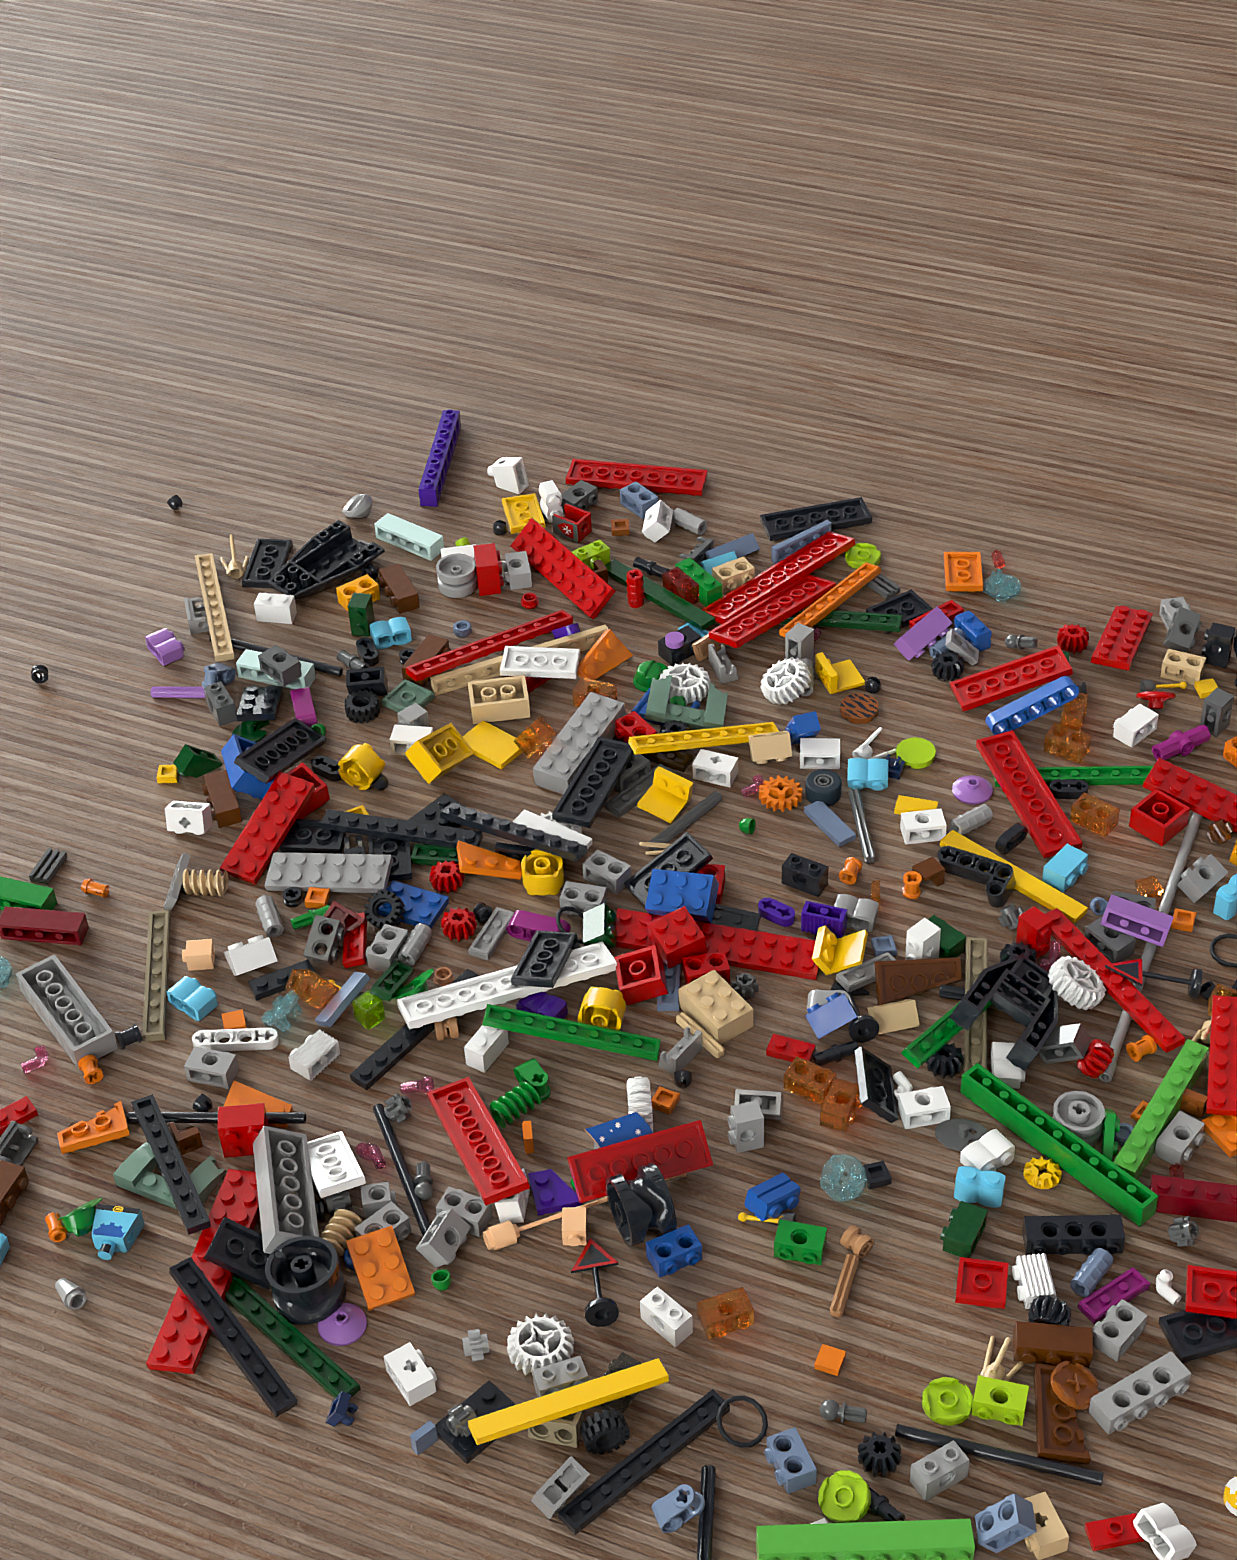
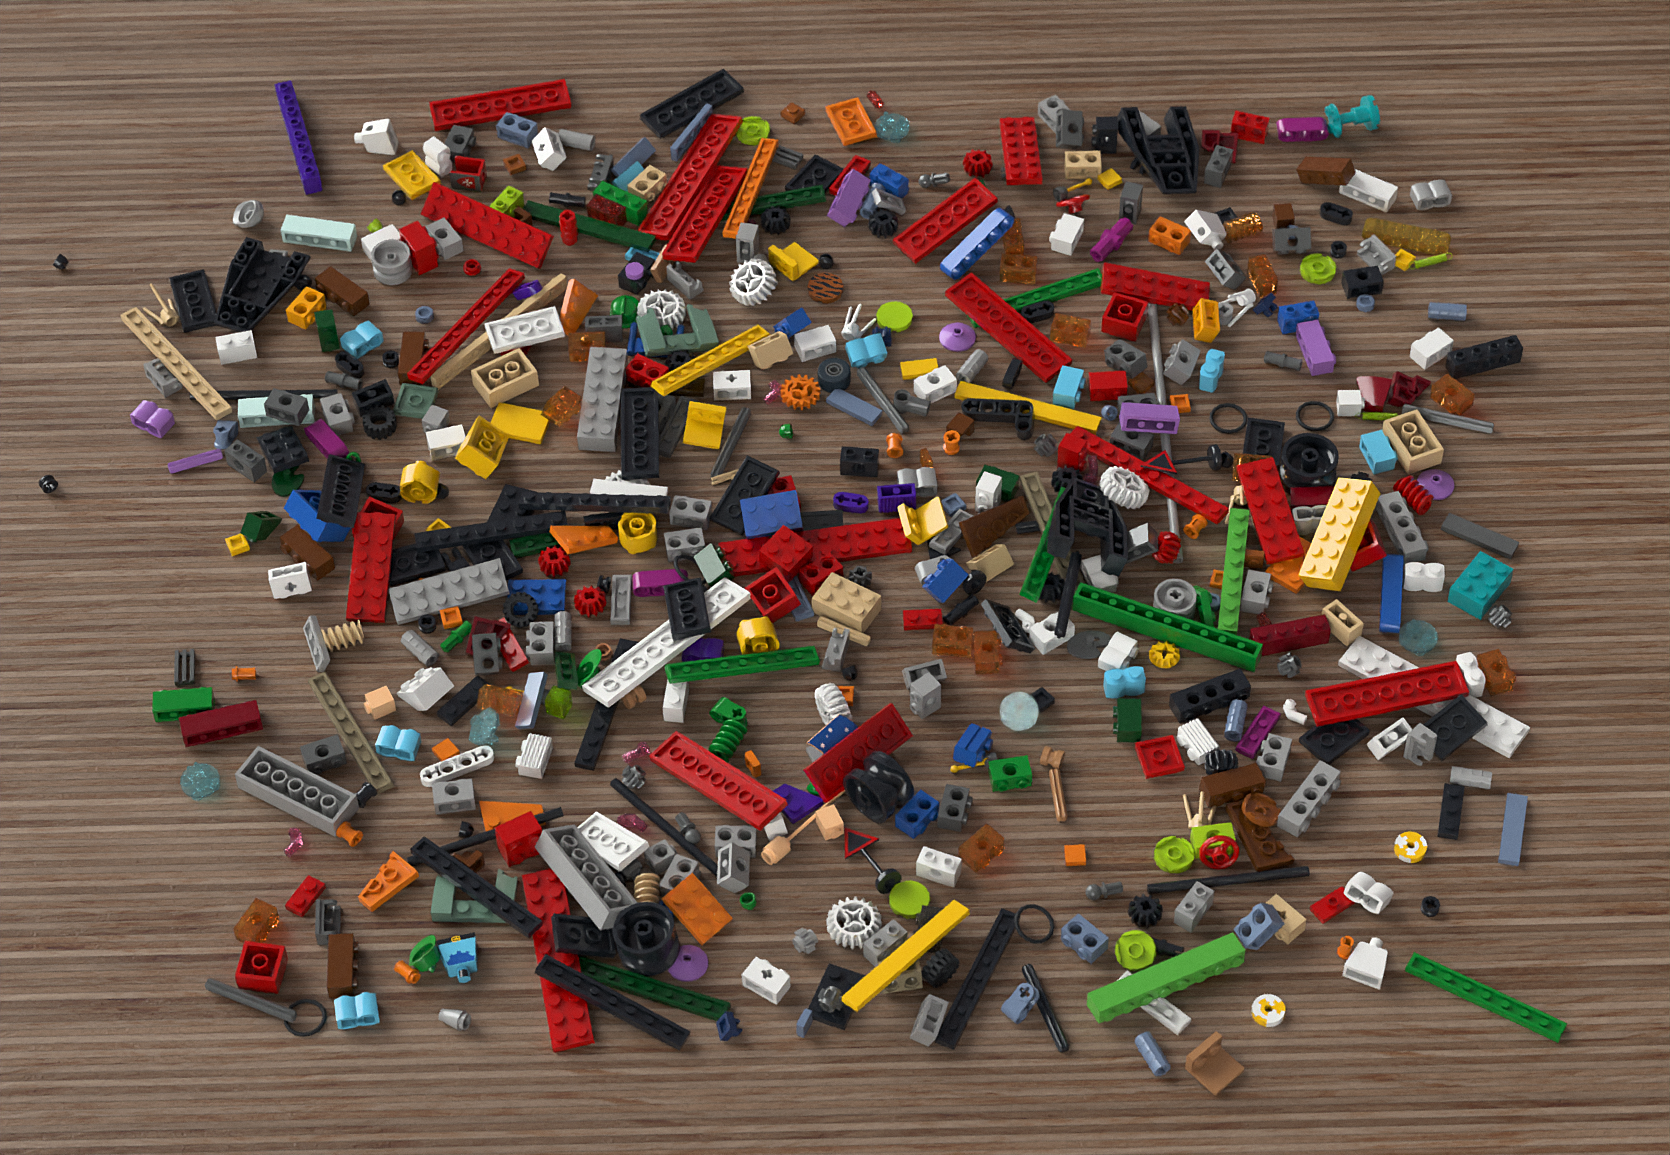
camera: 25 degrees left, 10 degrees up
none -> dark grey brick [300,734,347,774]
none -> light grey brick [320,393,355,436]
none -> dark grey hinge [585,315,623,343]
none -> black gear [761,206,791,236]
none -> dark orange plate [781,102,805,124]
none -> lime tile [889,880,930,919]
none -> dark grey piece [893,389,931,417]
none -> dark grey brick [937,784,973,832]
none -> black axle [1054,551,1082,639]
none -> red brick [1088,371,1128,401]
none -> dark grey brick [1104,339,1147,379]
none -> red piece [1199,835,1240,870]

